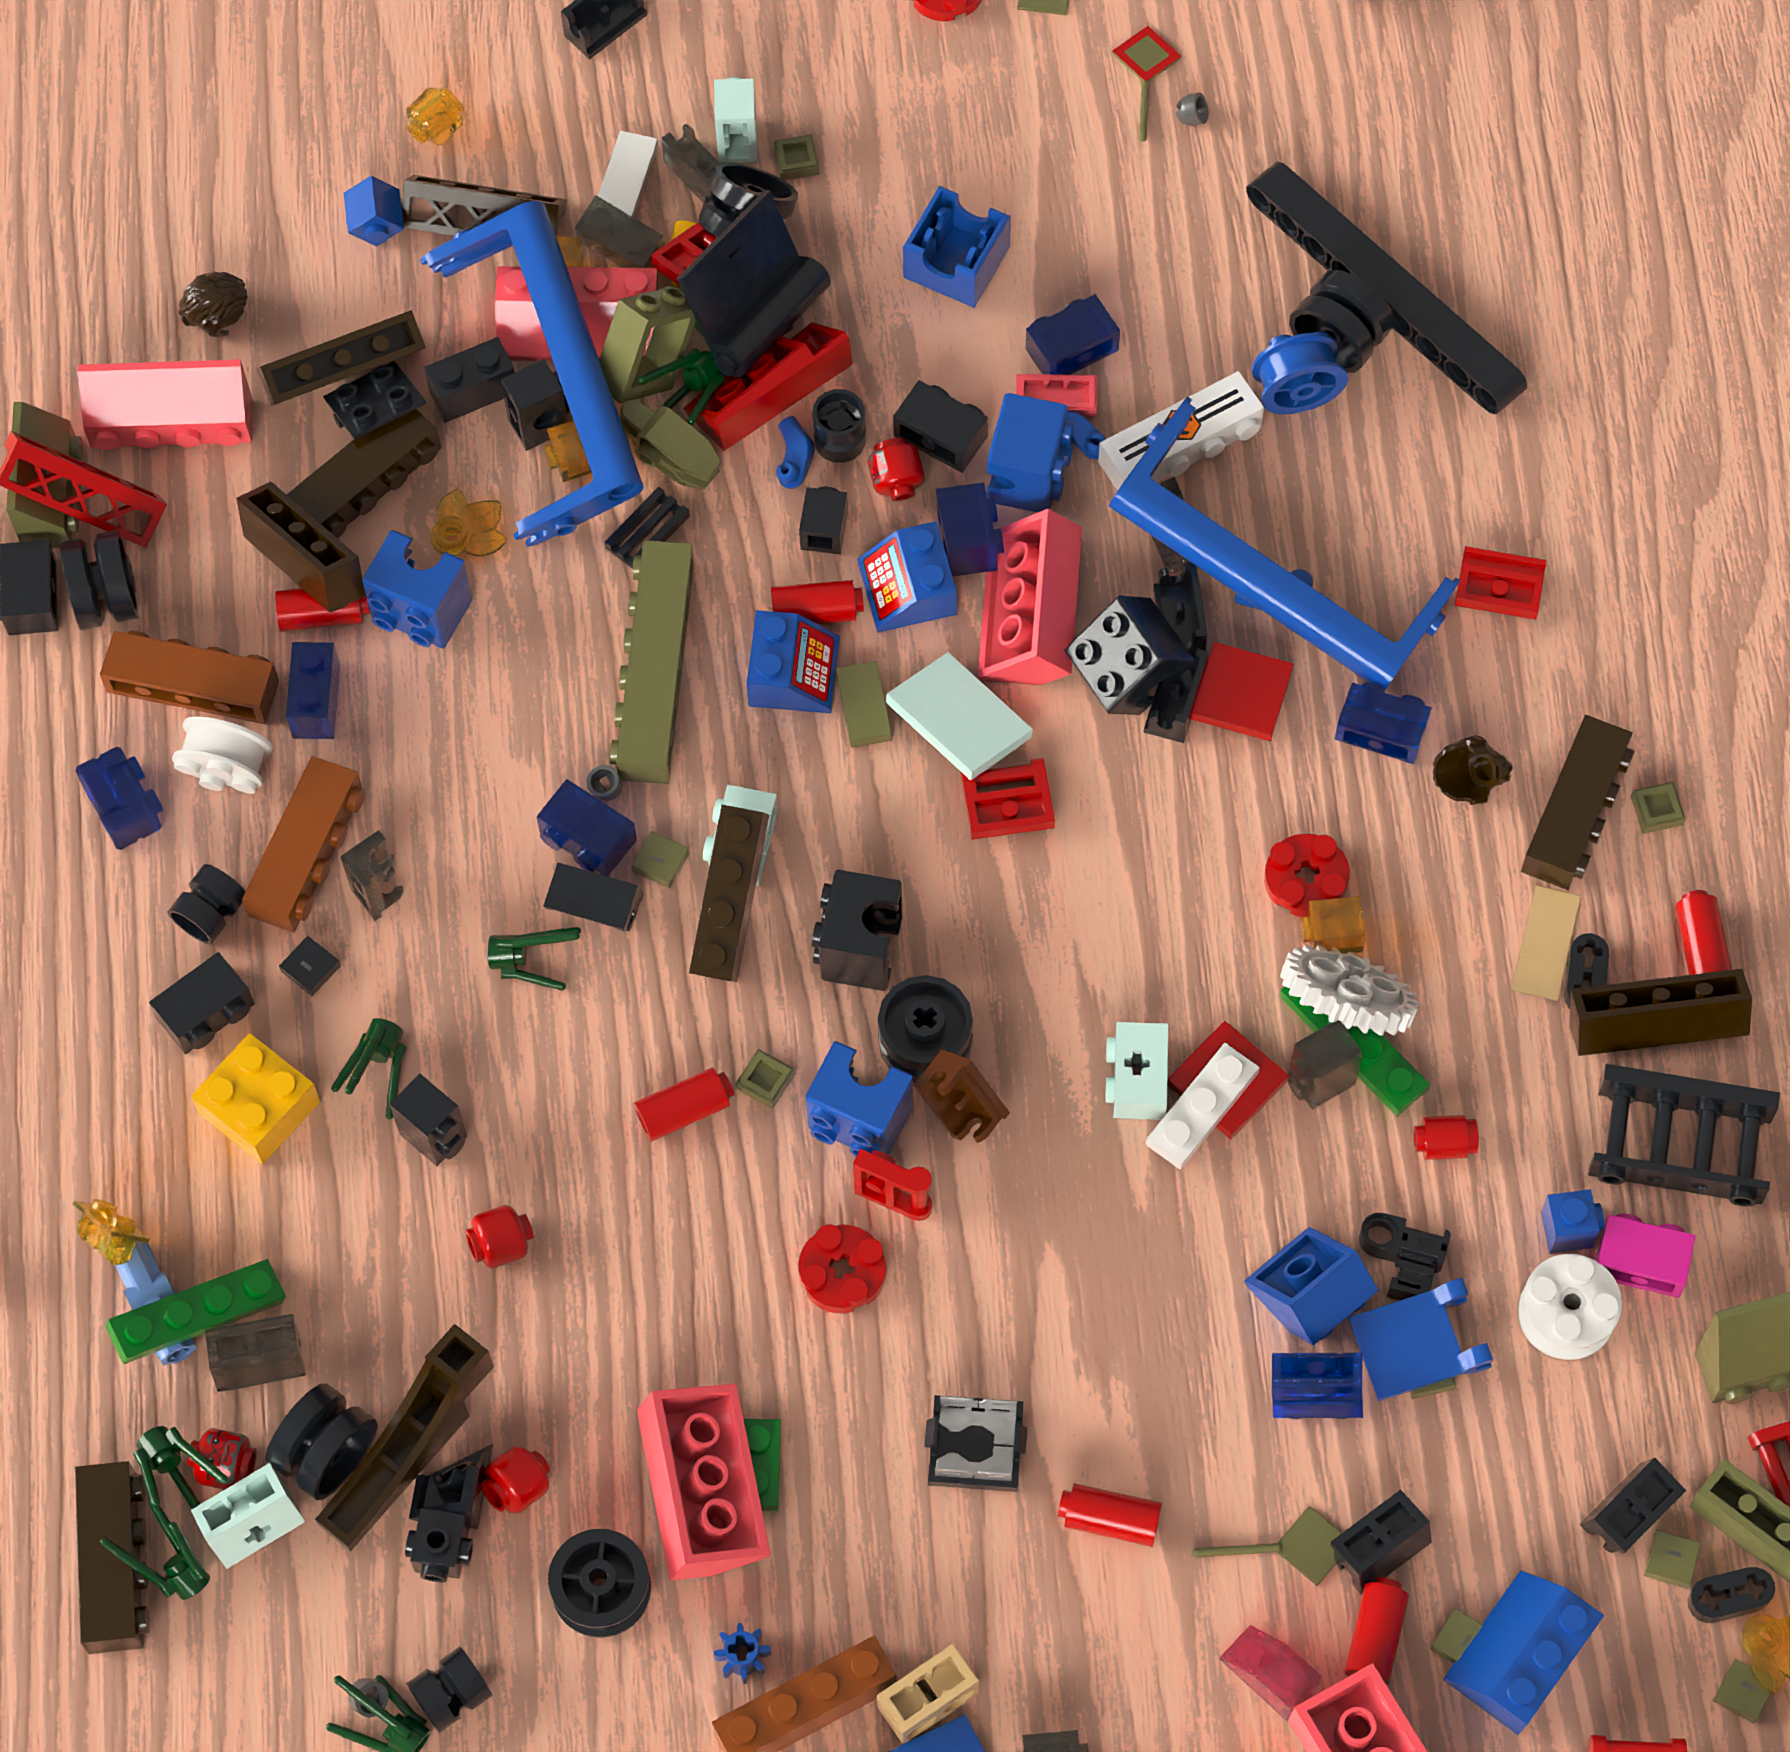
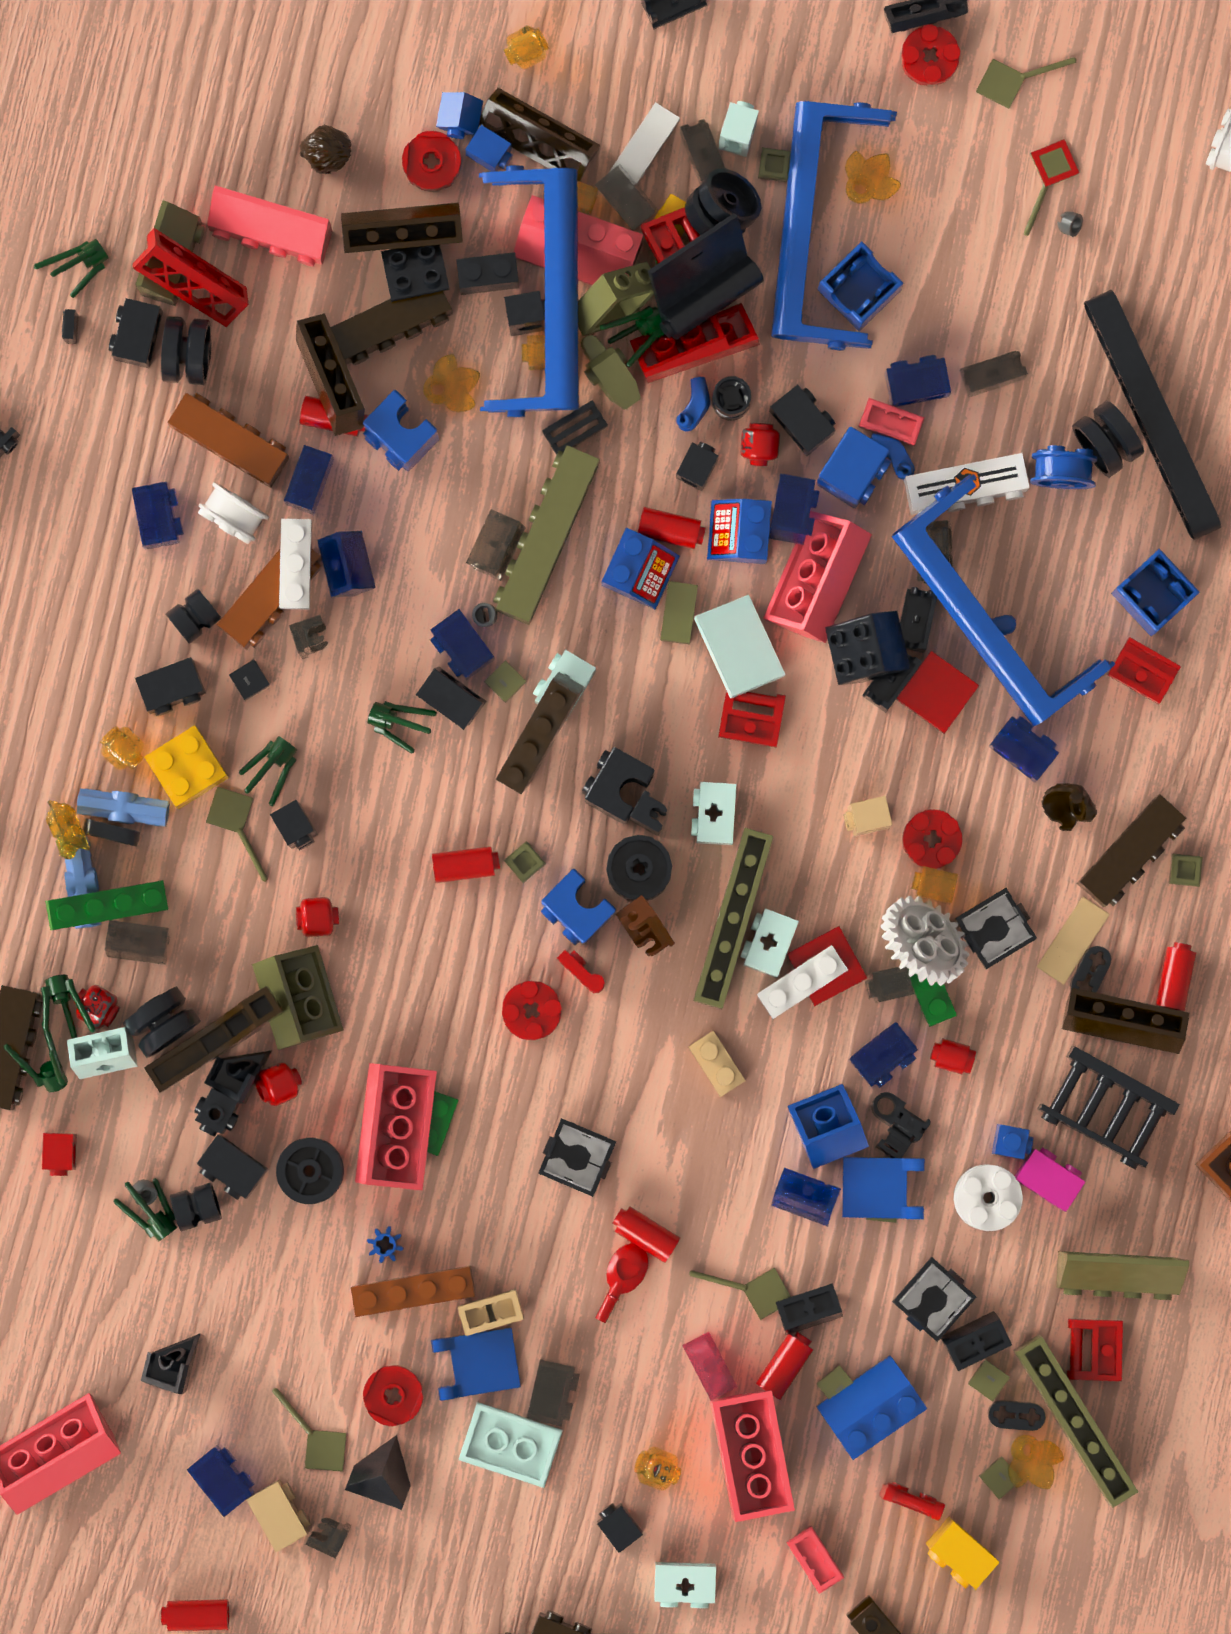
camera: 15 degrees right, 20 degrees up
none -> red brick [42,1133,77,1176]
none -> medium blue piece [77,788,170,827]
none -> black beam [82,818,140,847]
none -> clear yellow head [100,726,144,770]
none -> black brick [197,1134,268,1200]
none -> olive piece [206,787,268,882]
none -> olive slope [252,945,344,1050]
none -> white plate [279,519,312,610]
none -> clear blue brick [317,531,376,597]
none -> red plate [402,131,461,192]
none -> blue brick [465,125,513,172]
none -> clear smoke hinge [466,509,526,581]
none -> red piece [595,1243,648,1323]
none -> black hinge [630,790,667,836]
none -> tan plate [688,1031,746,1097]
none -> light aqua brick [691,782,736,845]
none -> olive brick [693,828,773,1010]
none -> blue piece [771,101,897,351]
none -> tan brick [843,796,892,837]
none -> clear yellow plate [845,151,901,204]
none -> clear blue brick [848,1022,918,1088]
none -> piece [892,1257,977,1342]
none -> piece [955,888,1037,969]
none -> clear smoke hinge [959,351,1028,398]
none -> blue piece [1111,548,1200,637]

